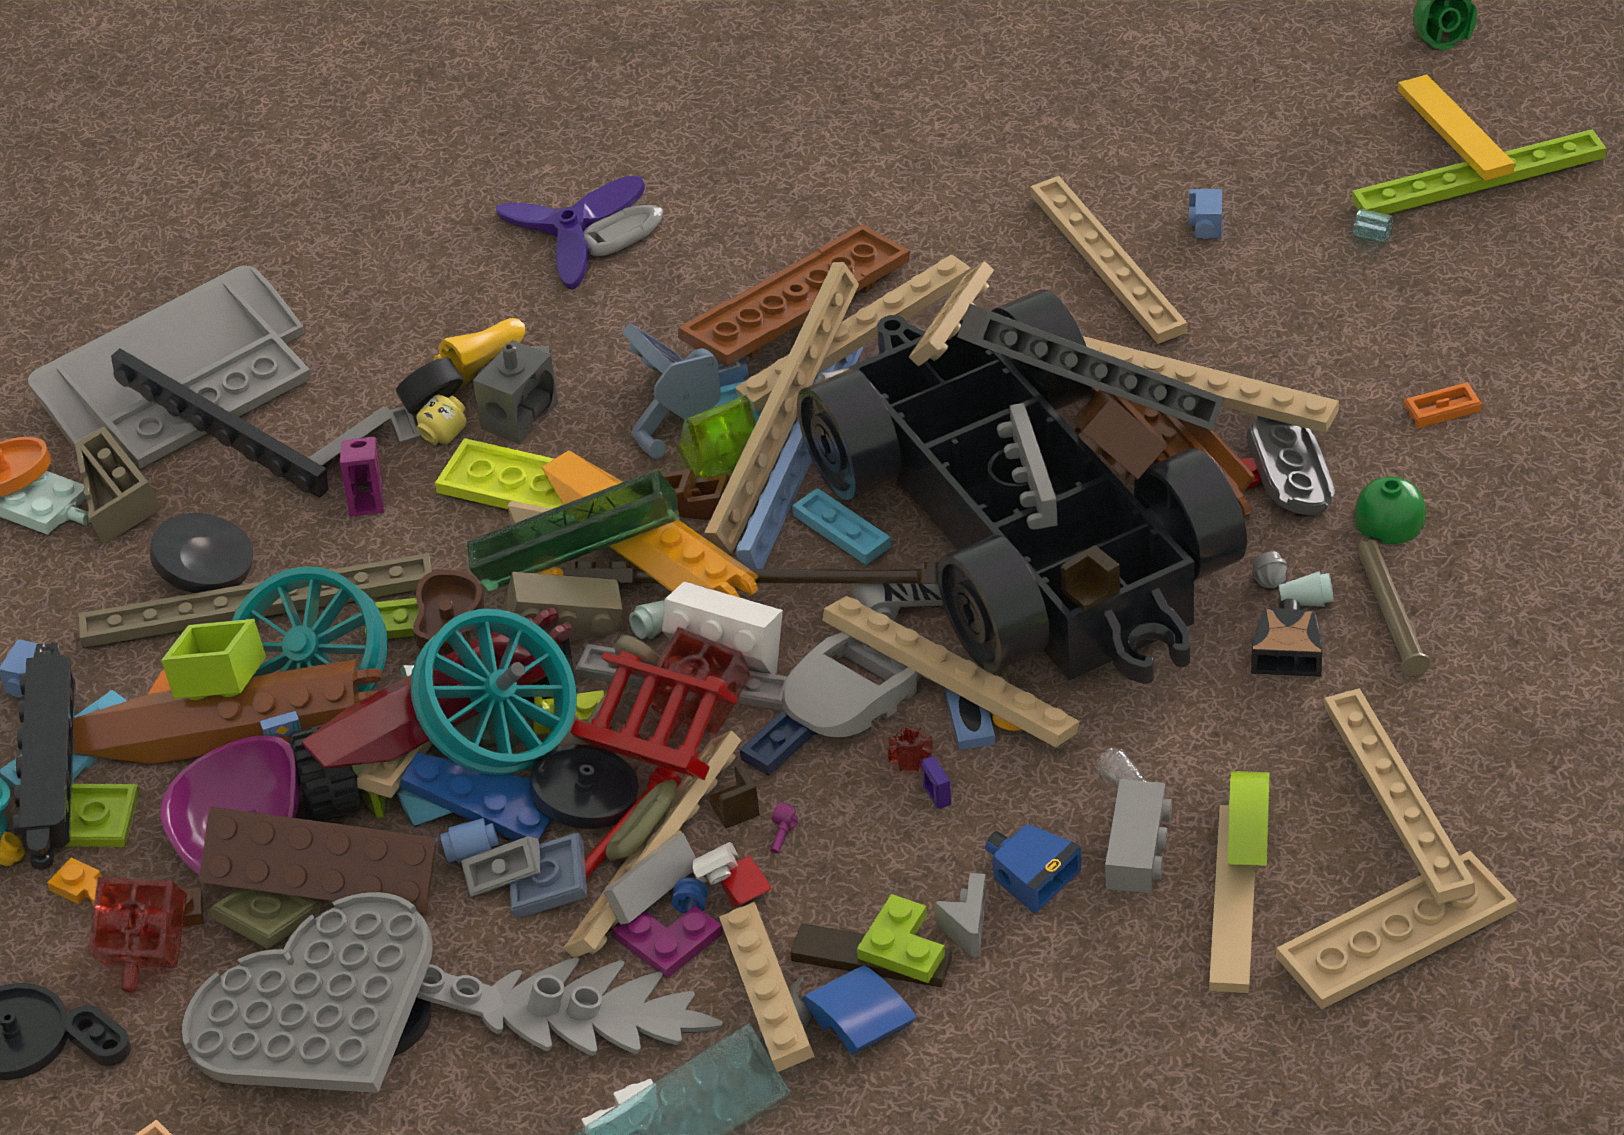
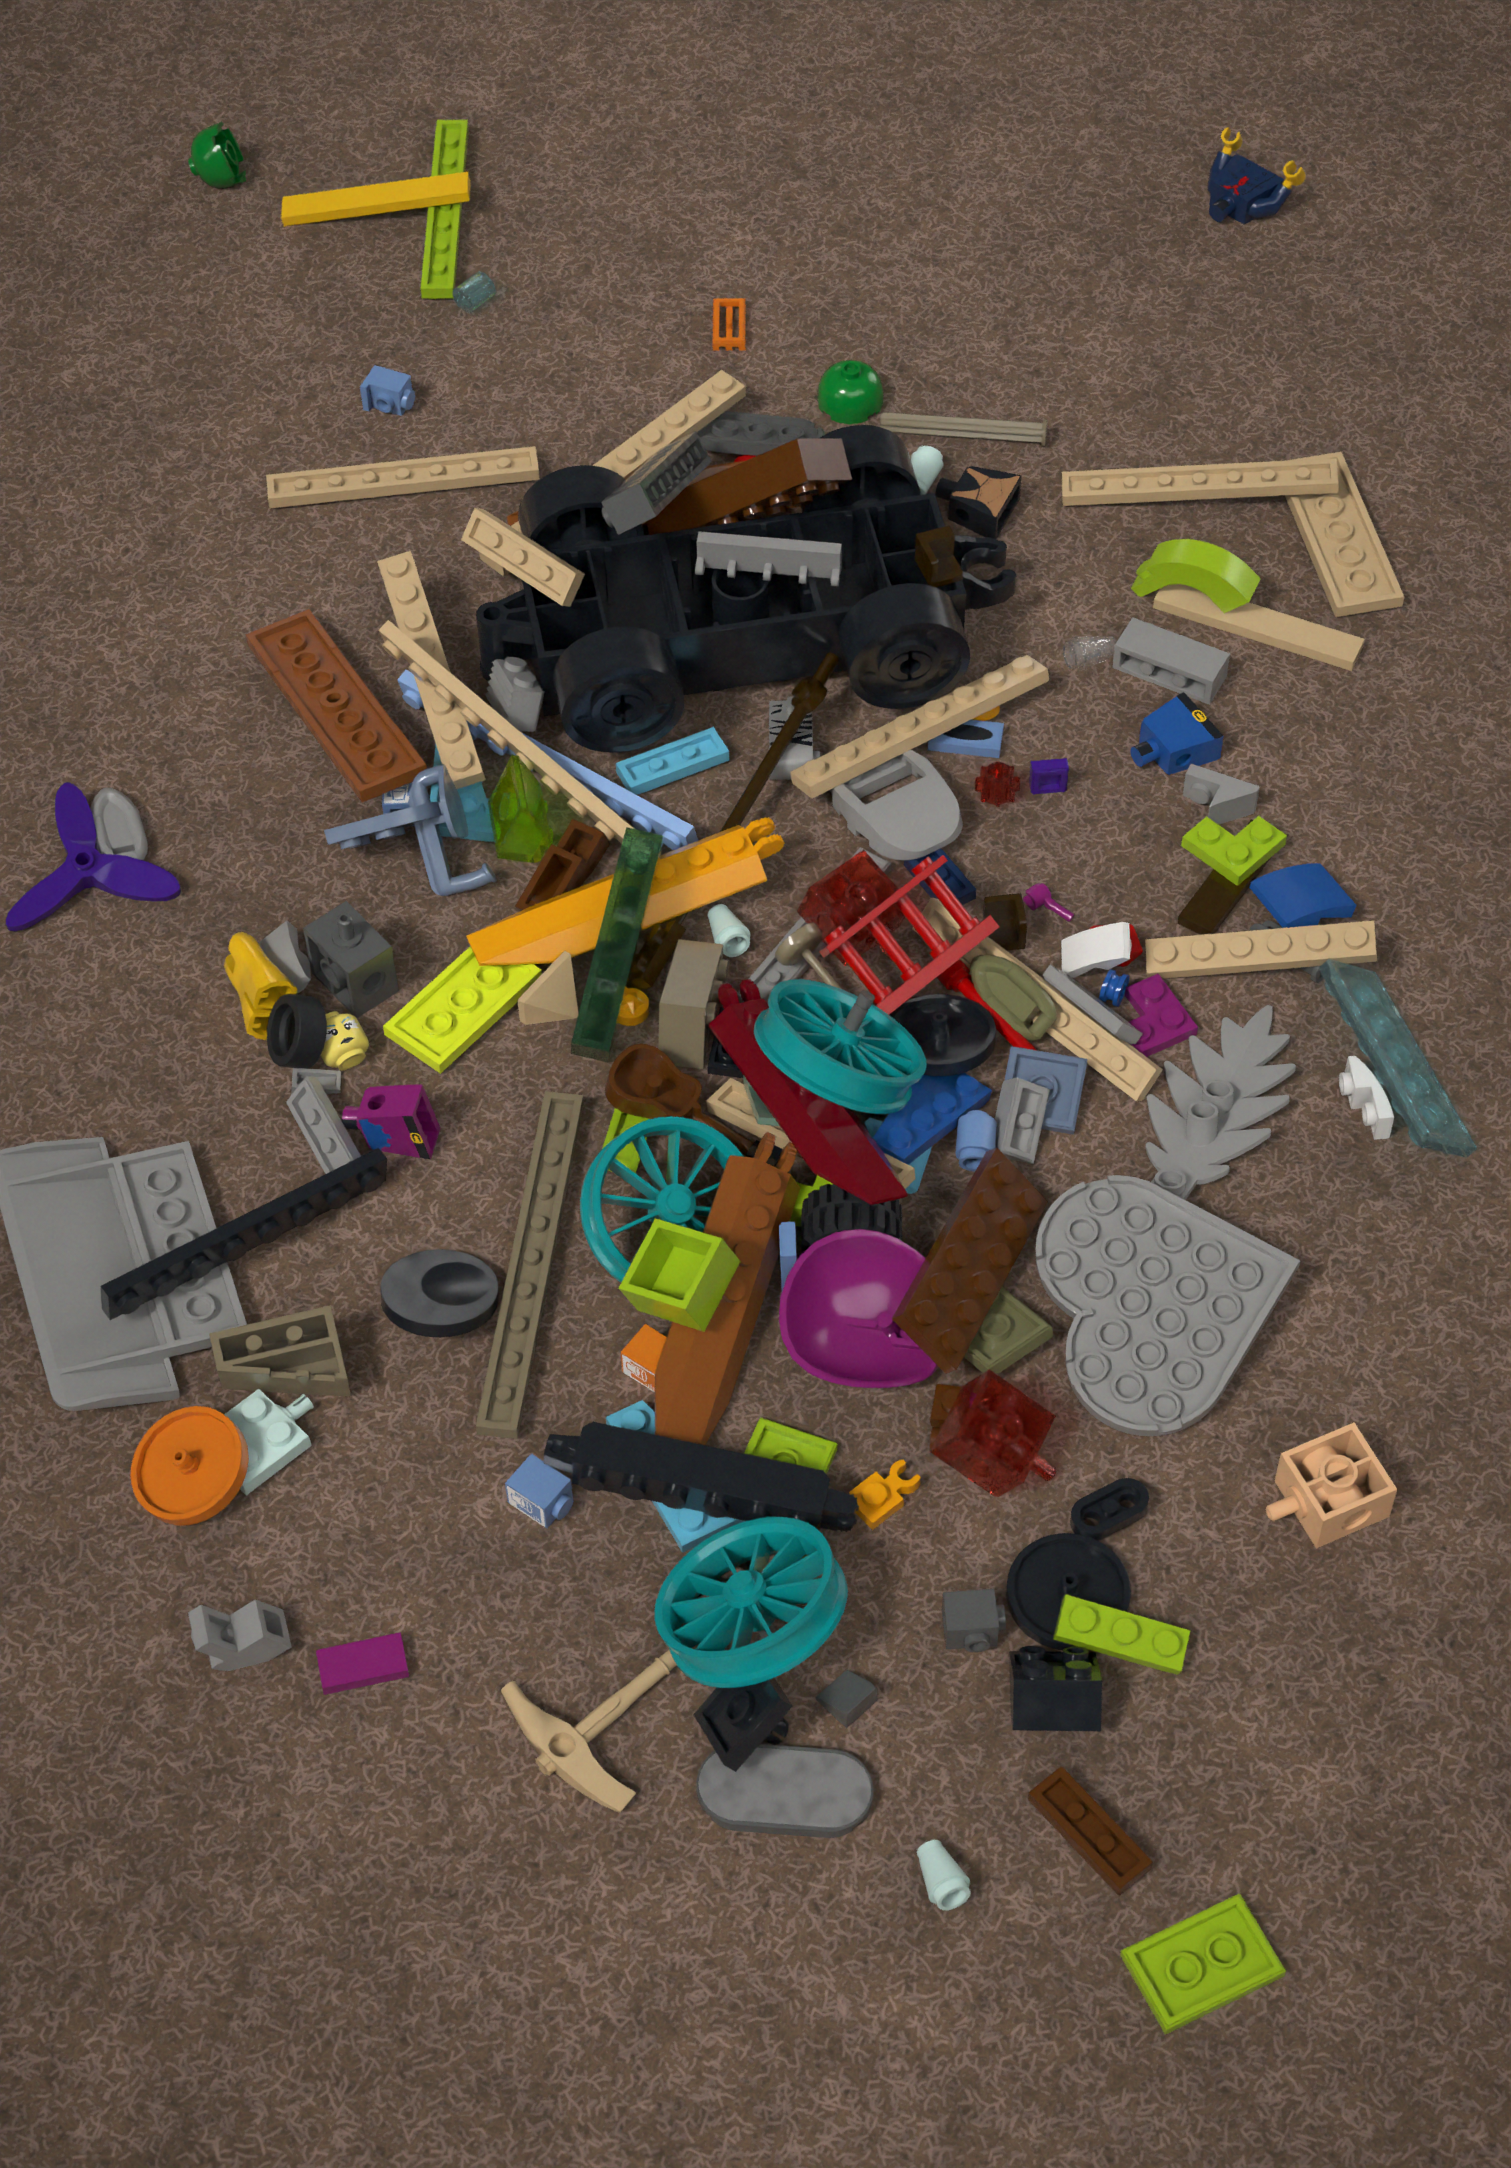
camera: 75 degrees left, 10 degrees up
white slope [662,582,783,675] -> none

